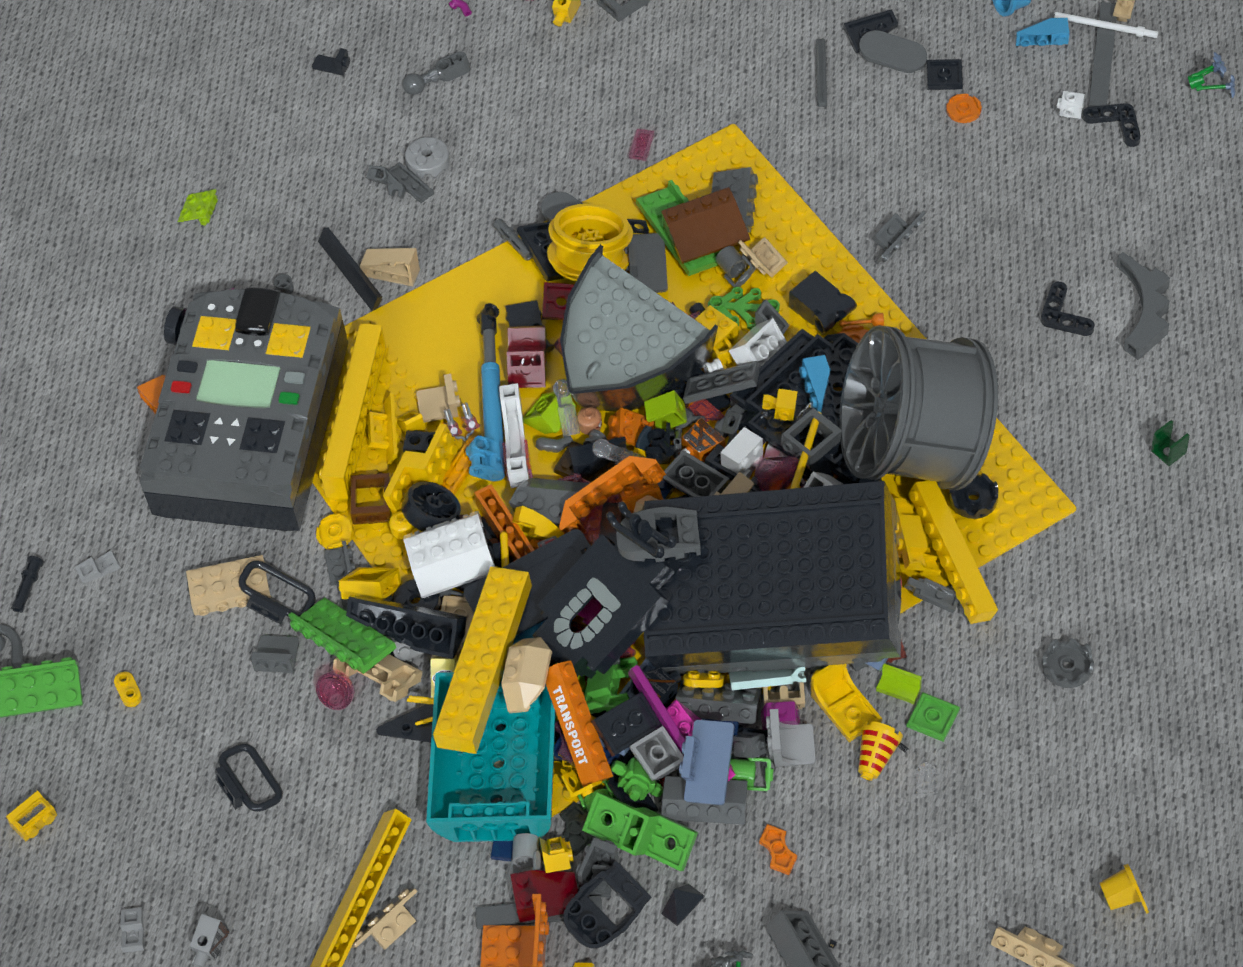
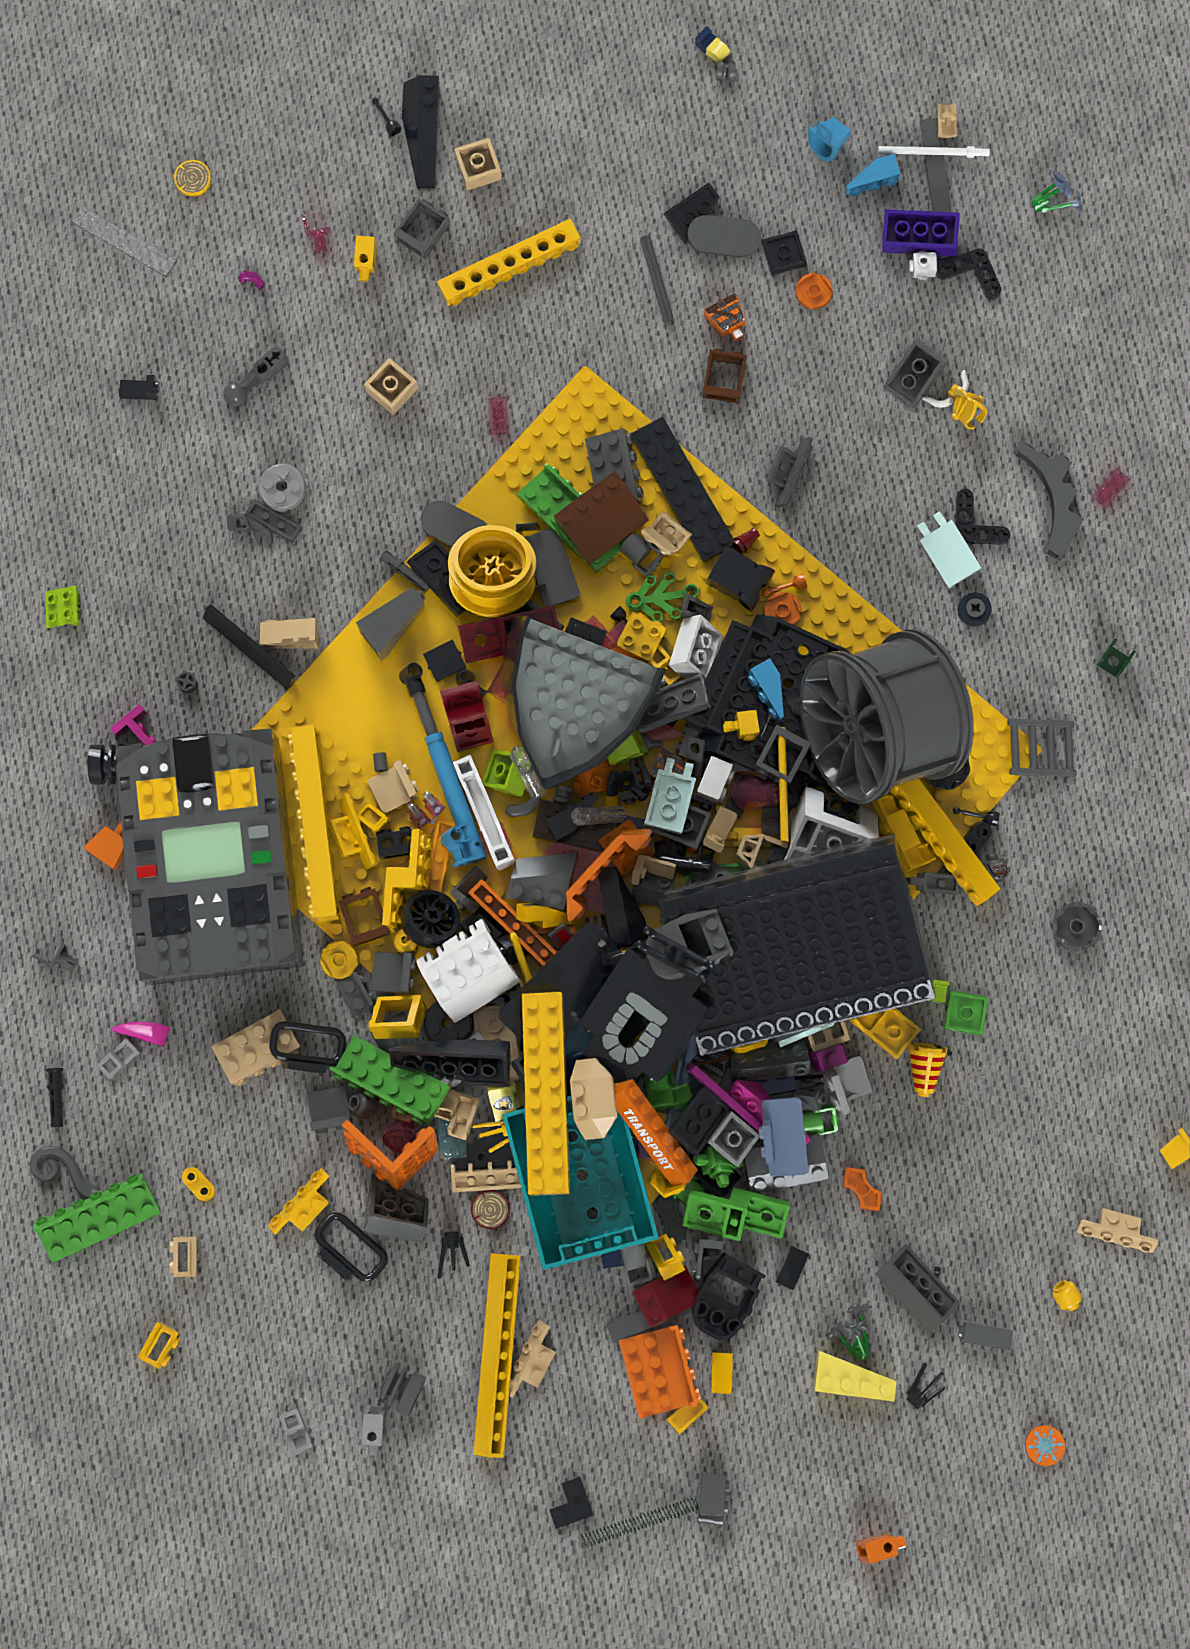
camera: 20 degrees left, 25 degrees up
none -> dark grey bracket [32,943,79,971]
none -> dark pink piece [112,1022,170,1047]
none -> tan window [170,1237,199,1277]
none -> yellow bracket [268,1168,329,1235]
none -> orange bracket [342,1120,438,1192]
none -> dark grey head [349,1092,378,1119]
none -> dark grey slope [356,587,425,661]
none -> tan brick [364,358,418,415]
none -> dark grey wedge [364,1174,429,1243]
none -> dark grey bracket [371,952,416,994]
none -> dark grey hinge [373,752,388,772]
none -> dark grey wheel [378,1363,427,1416]
none -> yellow brick [437,218,580,306]
none -> clear light blue piece [438,1119,467,1160]
none -> black plant [438,1231,470,1279]
none -> dark grey bracket [450,866,488,913]
none -> tan hinge [451,1161,521,1192]
none -> dark tan tile [471,1190,510,1229]
none -> black plate [631,416,735,563]
none -> light aqua tile [644,758,696,835]
none -> reddish brown window [702,348,747,403]
none -> torso [704,293,746,341]
none -> dark red cone [732,528,760,554]
none -> dark purple brick [882,209,960,256]
none -> dark grey slope [883,339,949,408]
none -> light aqua tile [917,511,982,588]
none -> yellow helmet [922,370,988,430]
none -> black hinge [953,807,1000,827]
none -> black wheel [957,592,992,627]
none -> black plate [963,822,992,855]
none -> dark grey head [982,855,1009,883]
none -> dark grey bar [1007,719,1077,777]
none -> clear pink plate [1092,468,1130,508]

